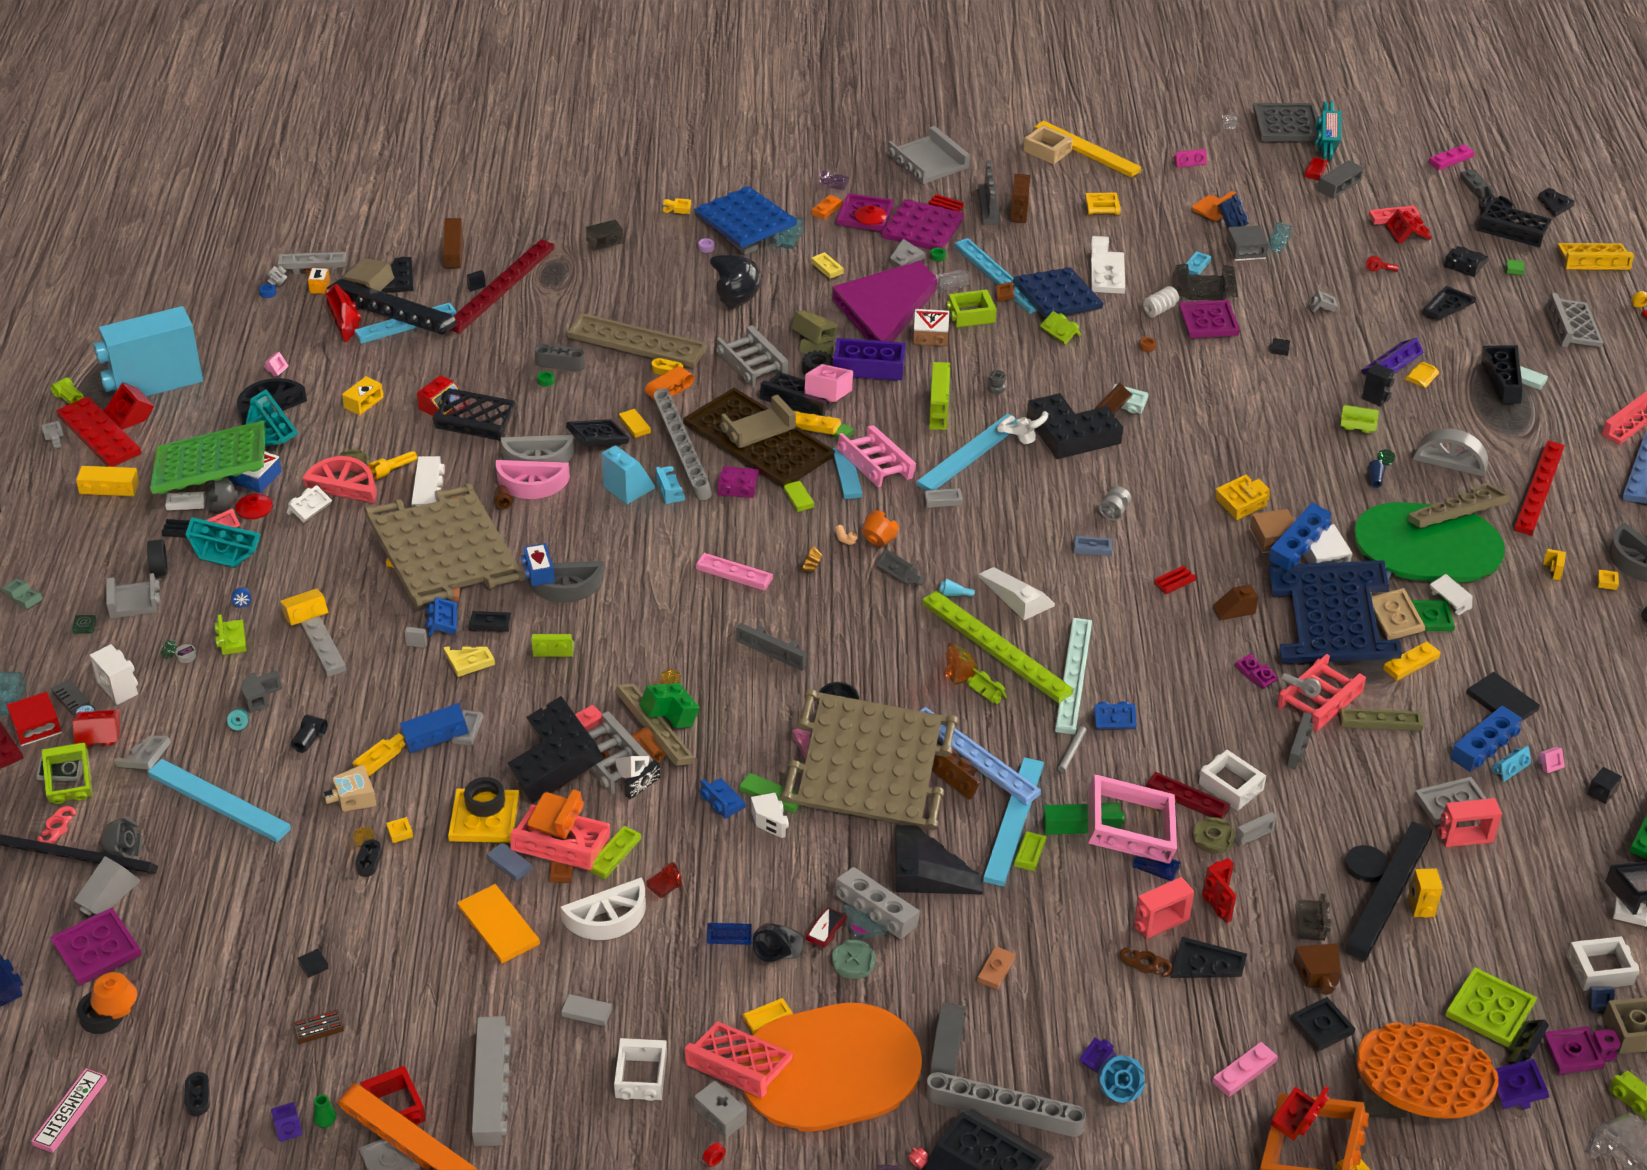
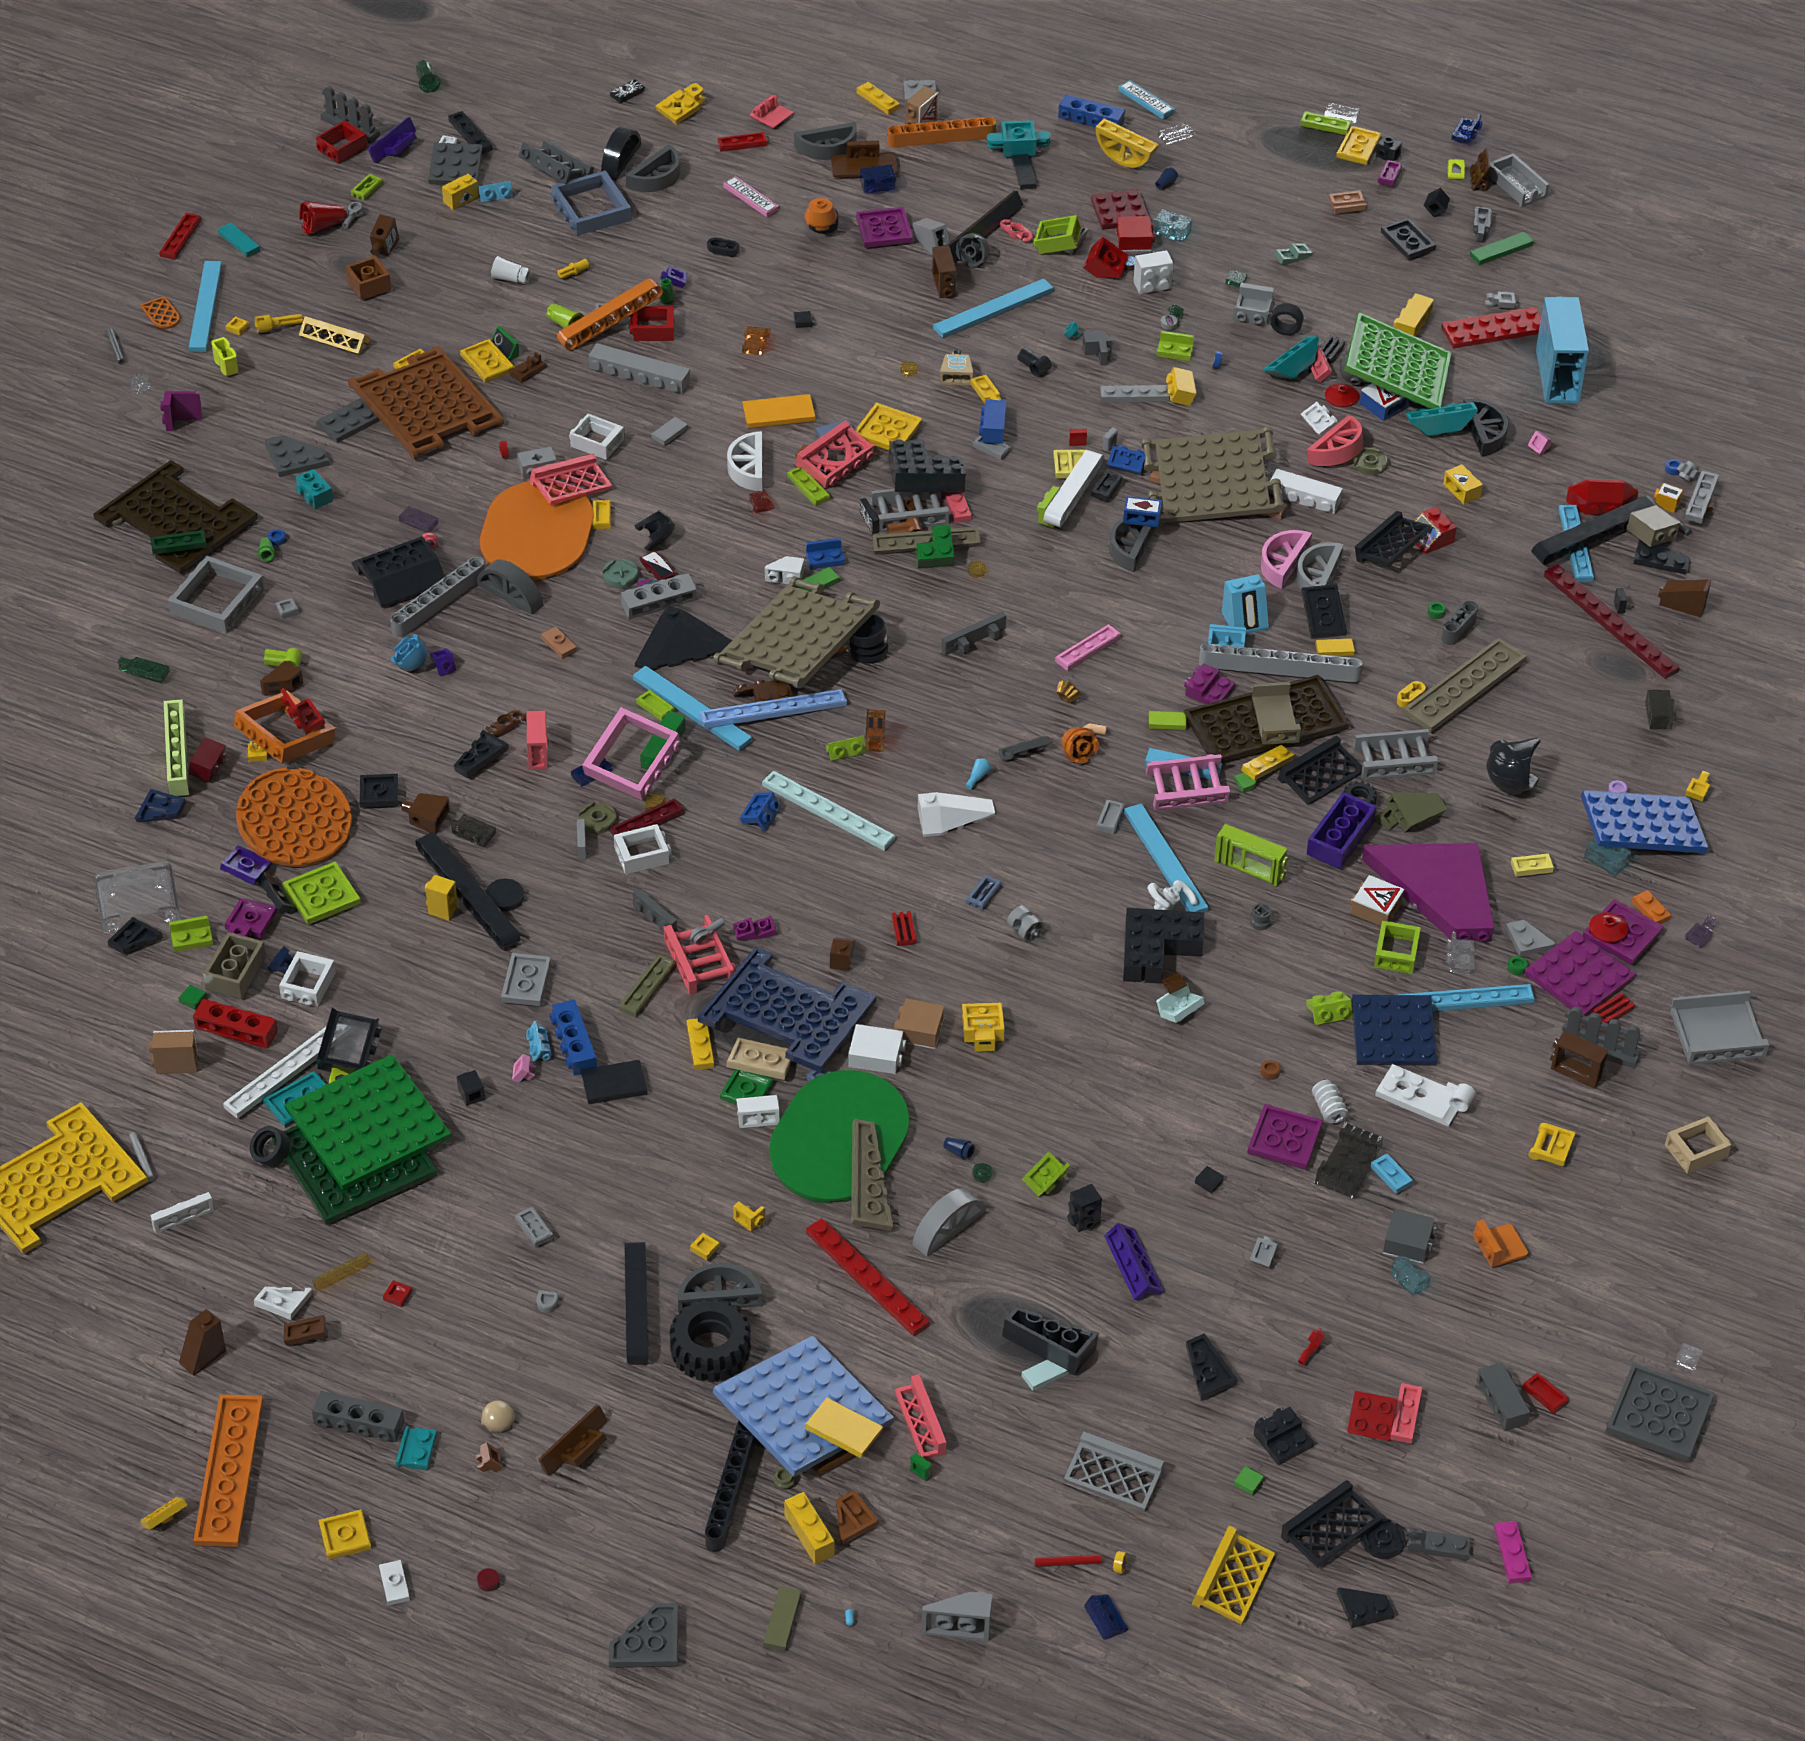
camera: 115 degrees right, 5 degrees up
red slope [104,382,154,430] -> none
light grey wing [114,735,171,770] -> none
tile [293,1009,344,1044] -> none
black beam [356,839,382,877] -> none
yellow piece [368,451,418,480] -> none
yellow plate [386,817,413,843] -> none
black tyre [464,777,505,817] -> none
reddish brown cone [494,485,513,509] -> none
orange bracket [528,789,584,839] -> none
white brick [615,756,649,778] -> none
orange beam [645,366,694,400] -> none
clear blue tile [707,923,752,945] -> none
bright pink brick [805,364,853,402] -> none
lime plate [922,590,1073,703] -> none
dark orange tile [996,282,1015,302] -> none
yellow tile [1034,120,1141,178] -> none
light grey bar [1058,726,1087,773] -> none
dark pink hinge [1173,149,1207,167] -> none
red bracket [1202,858,1236,923] -> none
bright pink plate [1212,1042,1278,1097] -> none
dark blue plate [1218,193,1249,229] -> none
blue brick [1269,502,1332,571] -> none
teal brick [1315,101,1341,161] -> none
yellow piece [1404,362,1439,388] -> none
coral window [1437,798,1502,847] -> none
none -> clear orange cylinder [742,326,771,355]
none -> reddish brown window [932,245,956,298]
none -> white beam [1043,450,1104,527]
none -> red tile [1069,429,1087,446]

